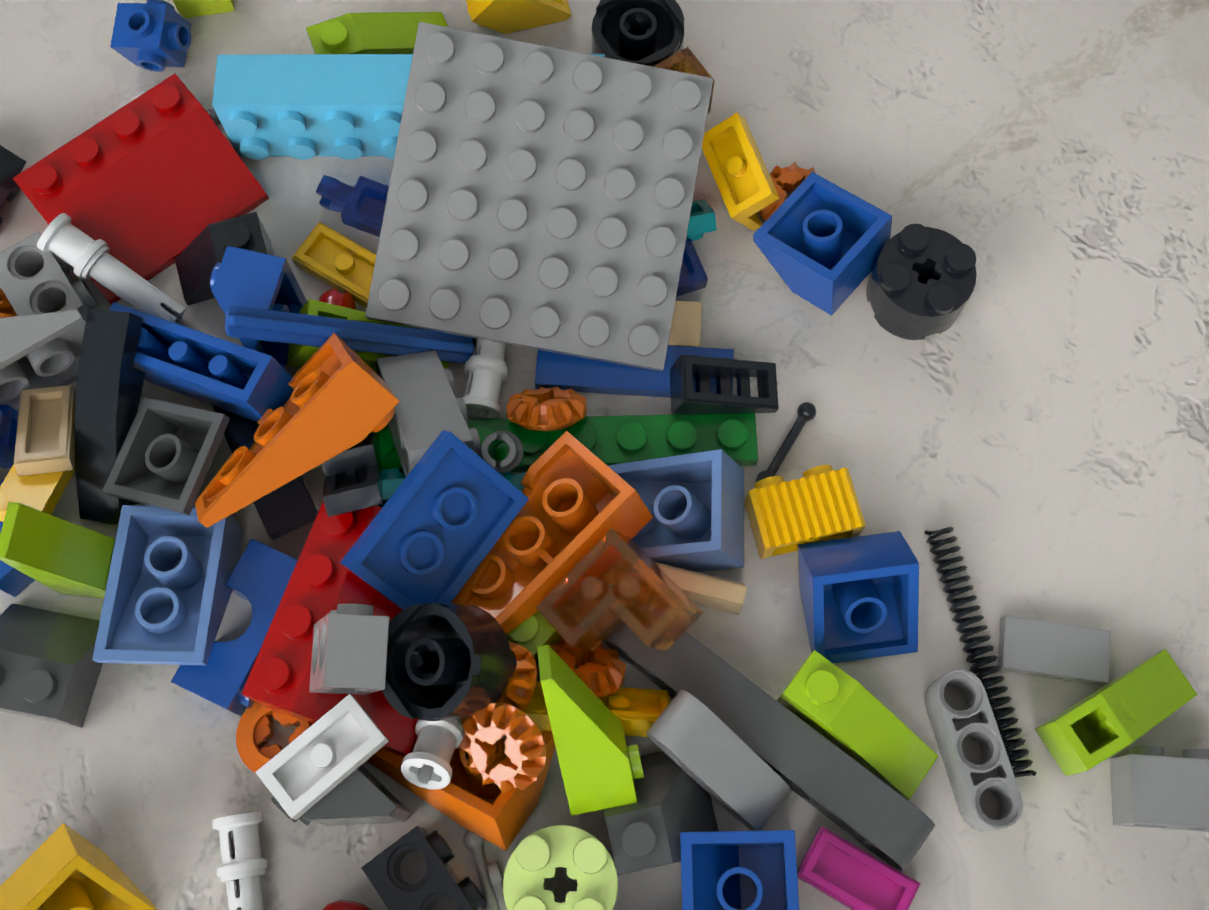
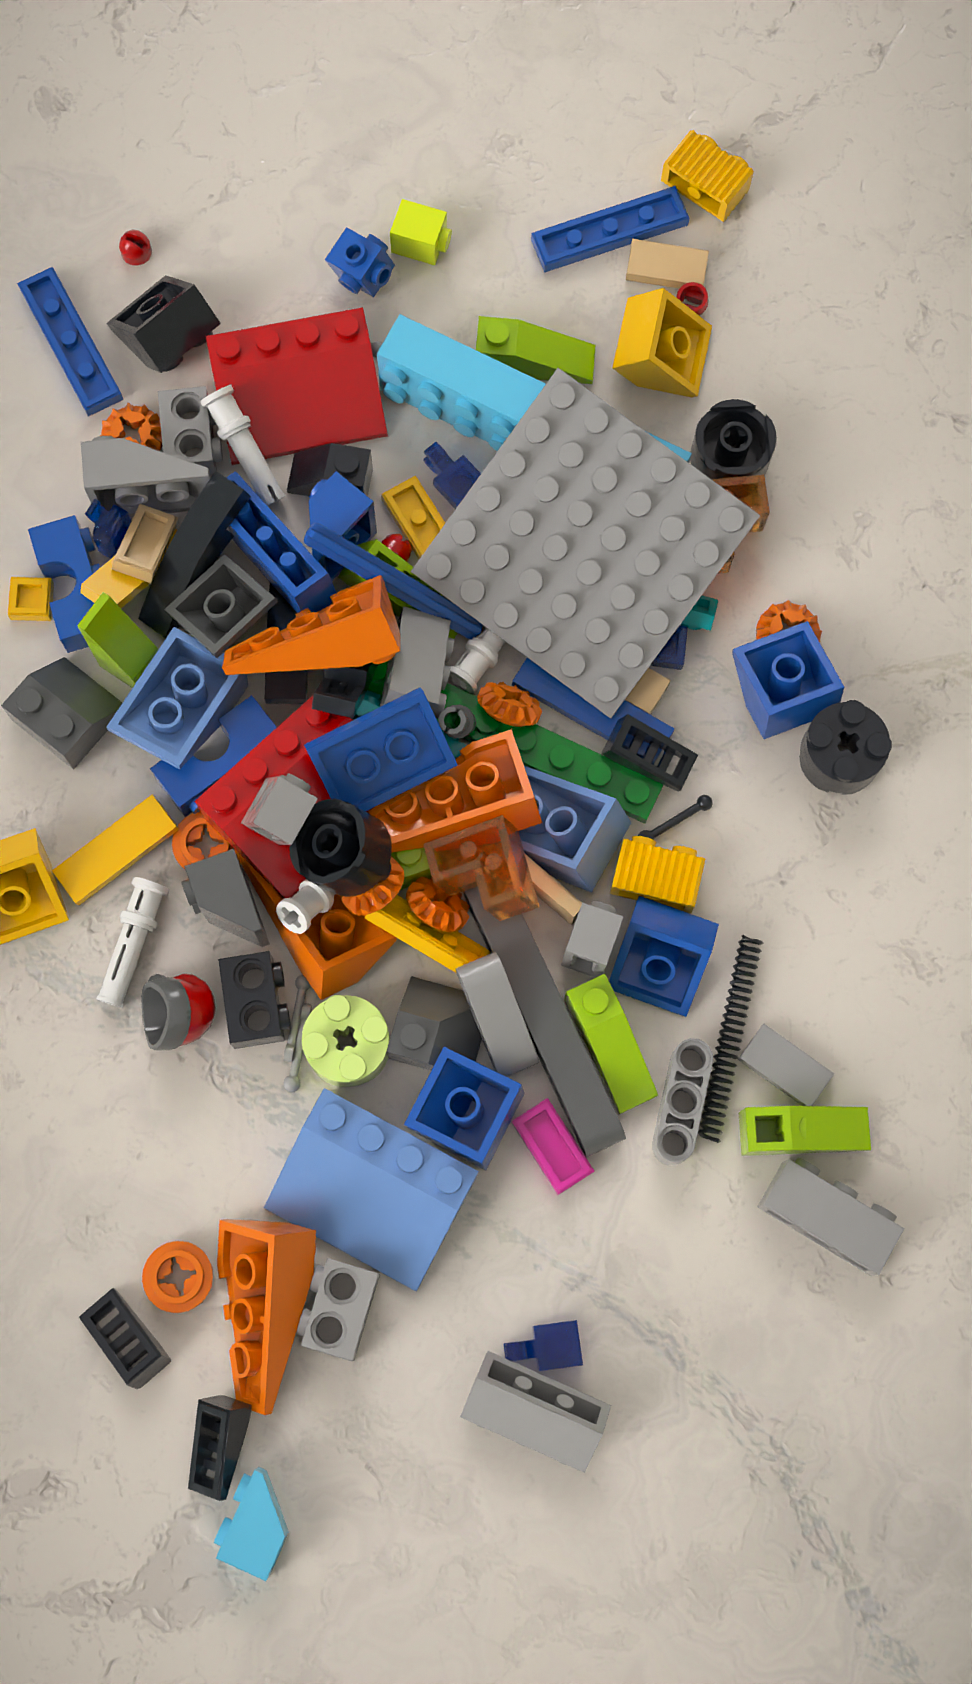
camera: 25 degrees right, 5 degrees up
white plate [255,694,389,820] -> none
orange gear [459,703,547,794] -> none
lime slope [537,645,644,816] -> none
yellow panel [702,112,780,231] -> none
none -> yellow tile [52,794,179,905]
none -> light grey brick [561,901,623,978]

